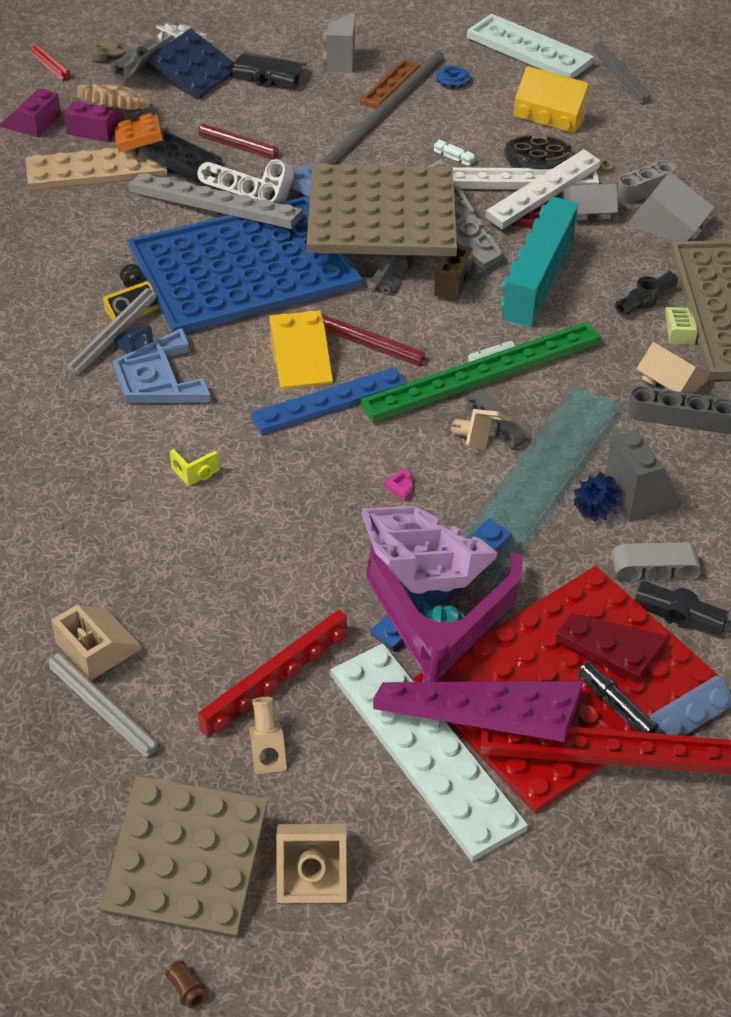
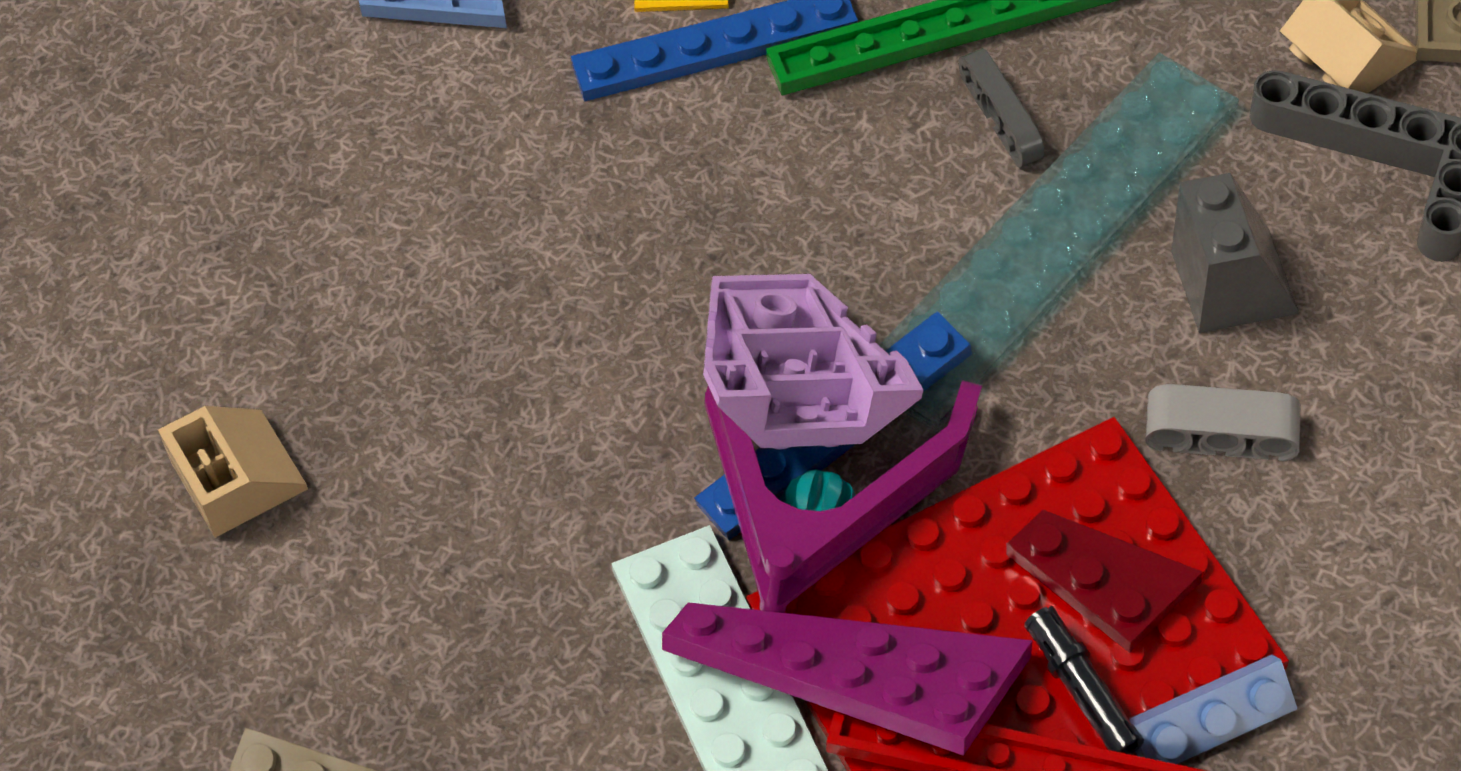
camera: 15 degrees right, 10 degrees up
light grey axle [48,653,158,757] -> none
neon yellow bracket [170,449,220,486] -> none
red plate [198,609,347,738] -> none
tan bracket [249,697,287,775] -> none
dark pink tile [385,468,413,502] -> none
tan bracket [451,409,513,451] -> none
clear blue gear [573,472,623,522] -> none
black piece [634,581,729,636] -> none

